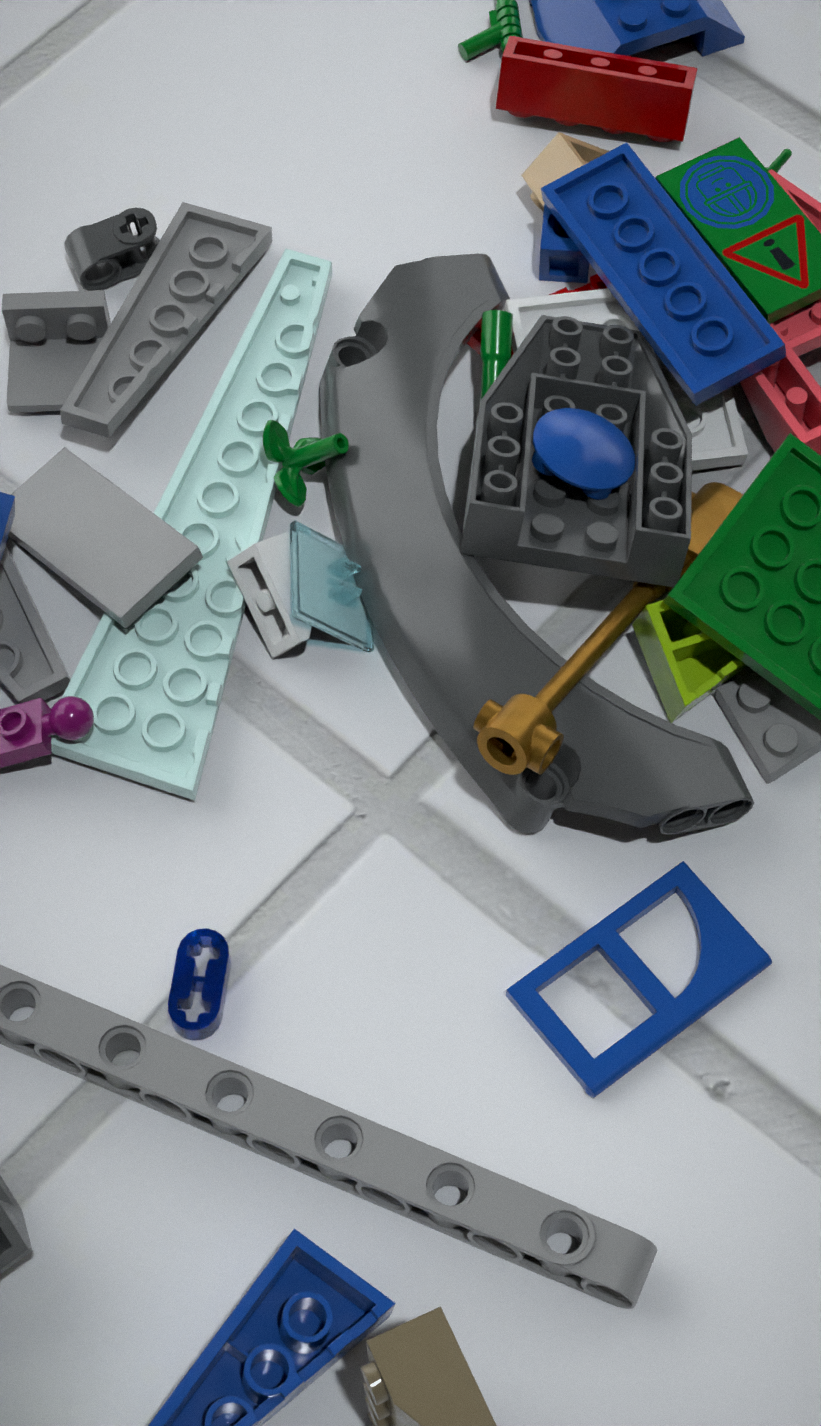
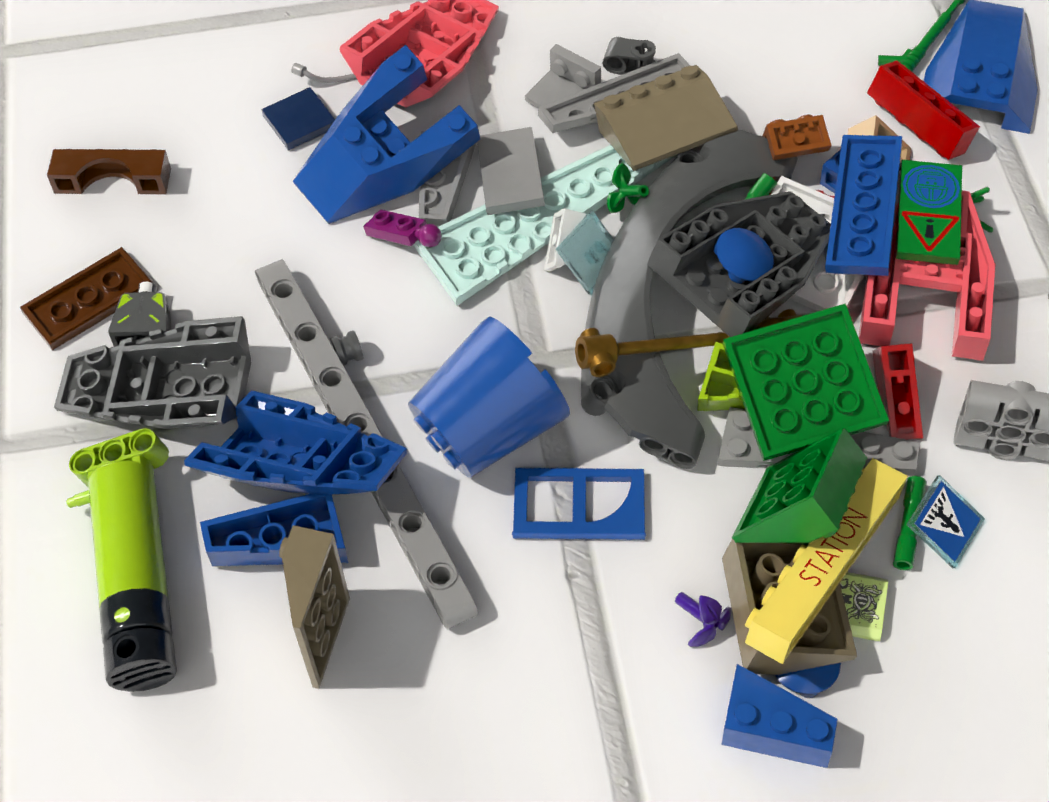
camera: 40 degrees right, 5 degrees down
clear blue beam [168,928,231,1041] -> none
none -> blue wedge [184,390,407,495]
none -> dark grey wheel [330,330,364,366]
none -> blue cone [408,316,570,478]
none -> dark tan slope [594,65,738,171]
none -> dark orange bracket [762,114,832,161]

